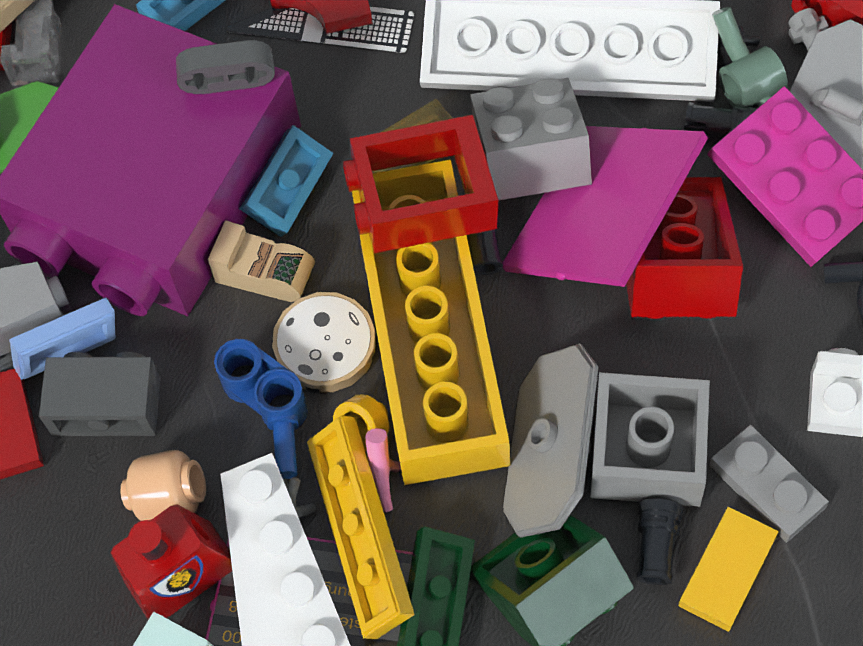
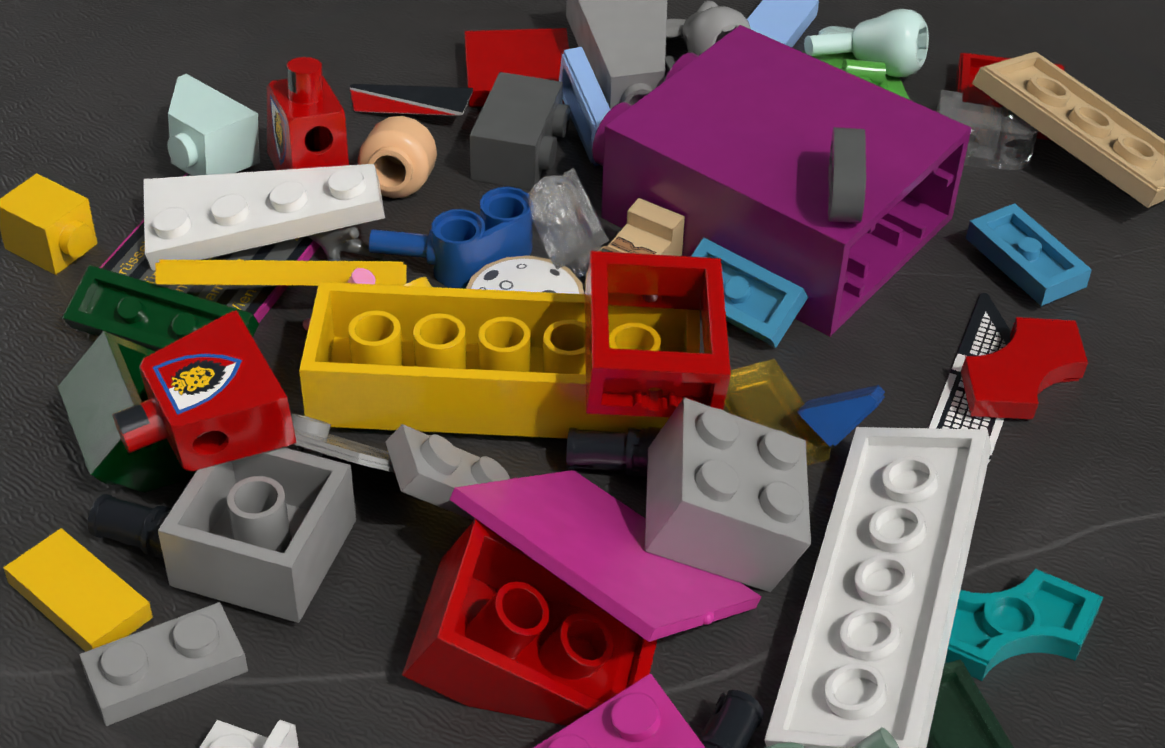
camera: 95 degrees right, 20 degrees down
none -> red torso [112,310,296,471]
none -> sticker [350,84,473,116]
none -> light grey plate [385,424,510,521]
none -> clear hips [528,168,609,277]
none -> blue slope [797,385,885,446]

